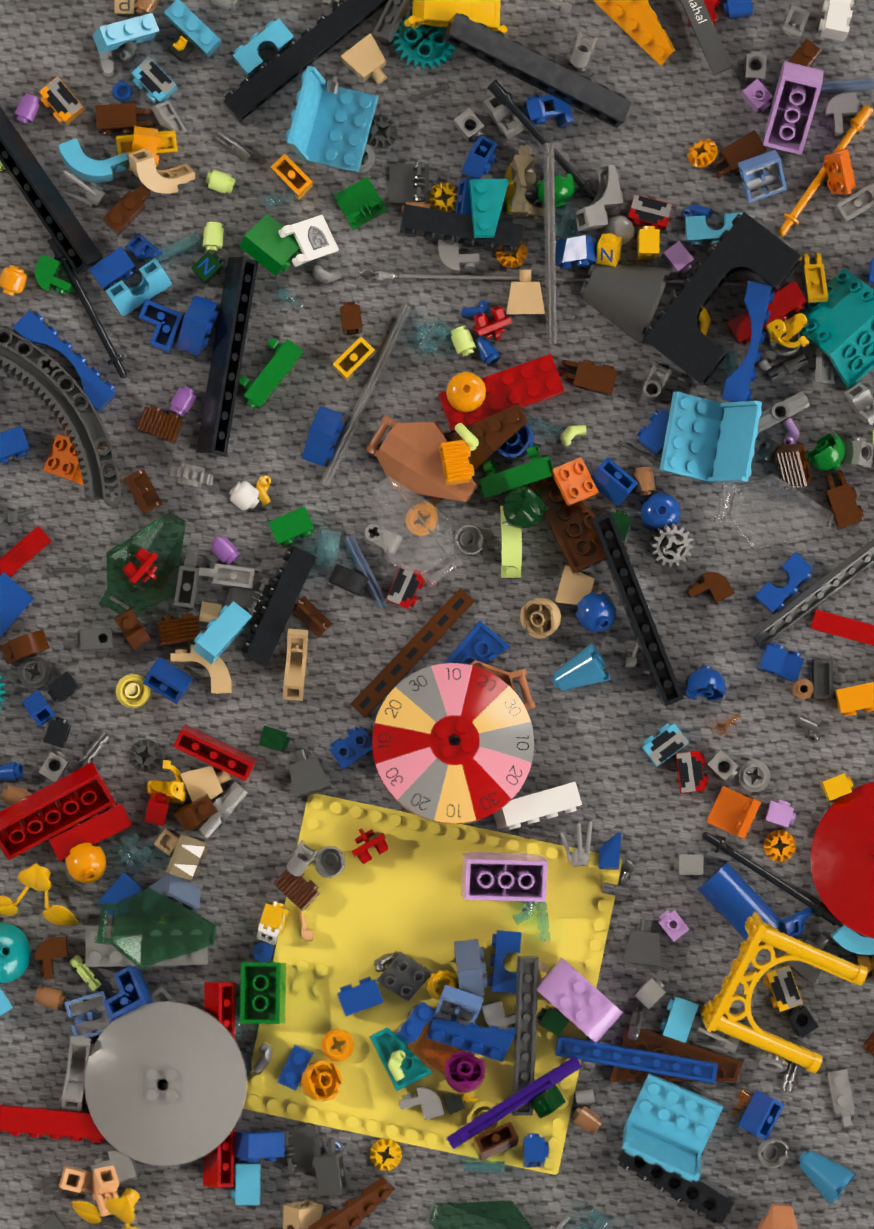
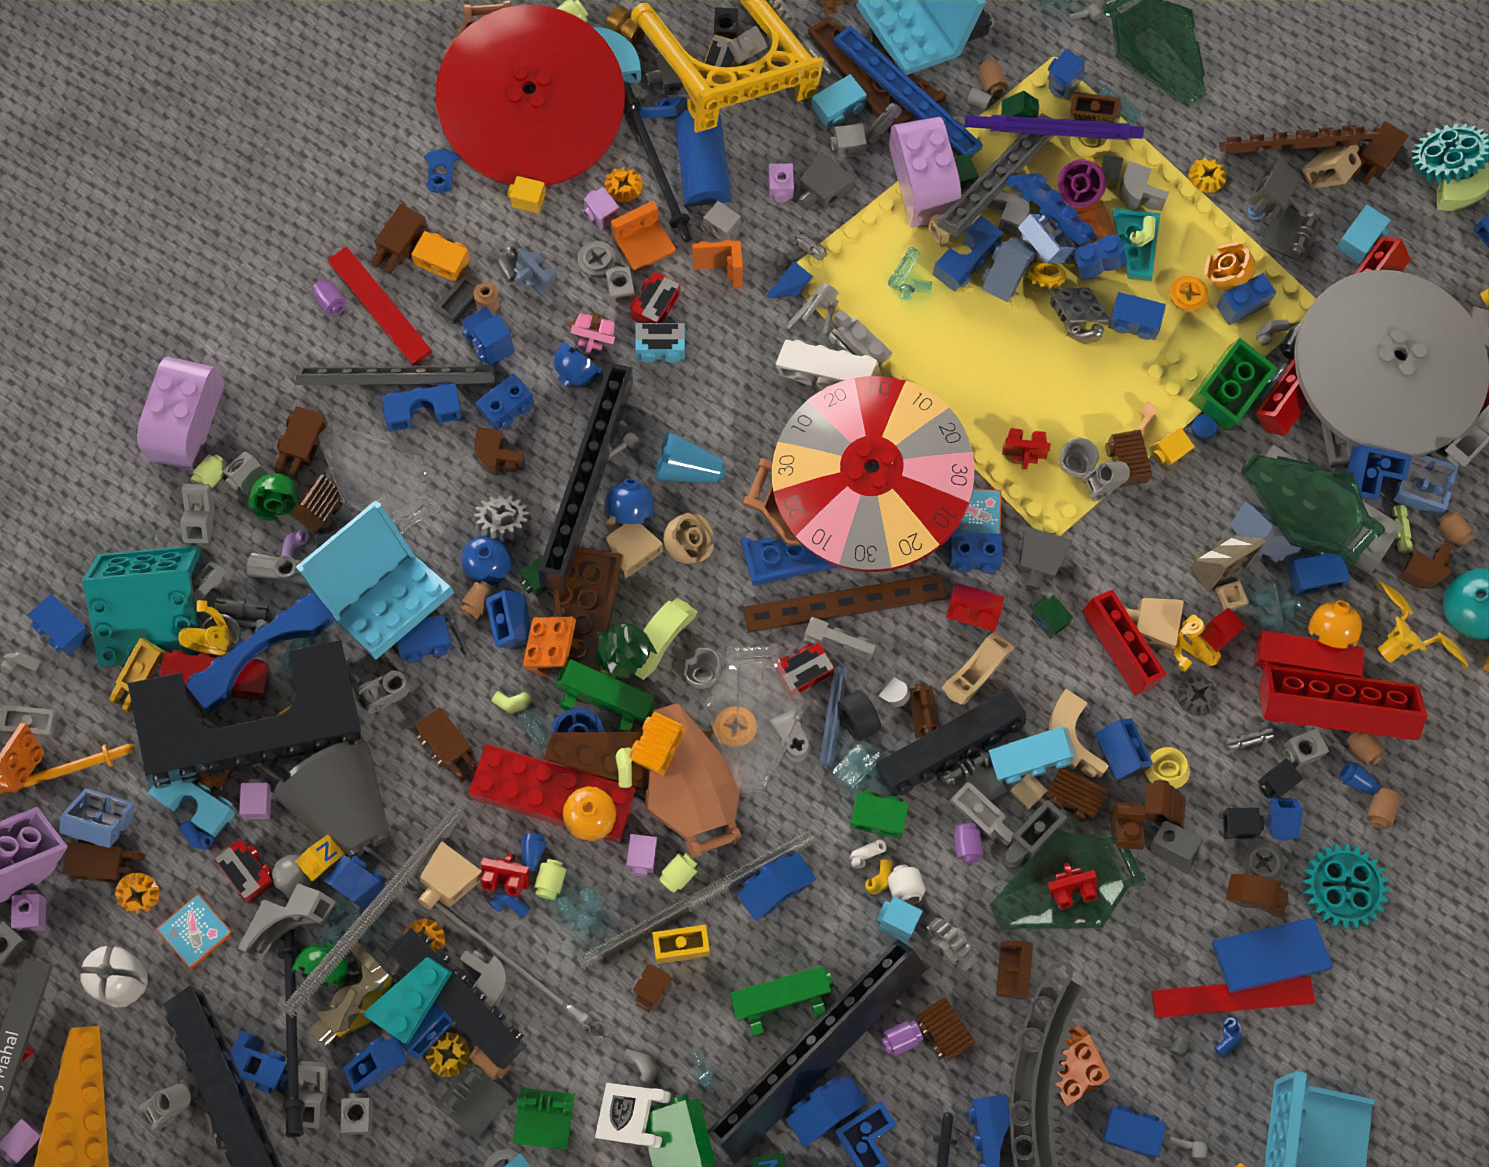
camera: 140 degrees left, 15 degrees down
reddish brown brick [173,793,218,831] -> none
light grey piece [196,782,248,838] -> none
blue brick [234,1130,285,1162] -> none
white tile [256,923,279,945] -> none
lavender brick [461,852,548,902] -> none
yellow brick [637,226,660,260] -> none
none -> white cylinder [80,946,148,1008]
none -> medium azure tile [156,893,233,969]
none -> blue brick [475,373,534,430]
none -> sand blue hips [514,249,557,296]
none -> bright pink hips [570,313,615,356]
none -> lavender brick [626,834,657,877]
none -> yellowish green brick [659,853,698,893]
none -> orange bracket [692,240,743,289]
none -> light grey brick [727,26,768,65]
none -> light grey plate [804,617,876,661]
none -> light grey hinge [832,310,892,366]
none -> white arm [850,840,886,868]
none -> medium azure brick [876,896,923,944]
none -> tile [878,677,910,707]
none -> red brick [946,582,1005,632]
none -> medium azure tile [954,489,1001,534]
none -> reddish brown brick [1145,780,1186,829]

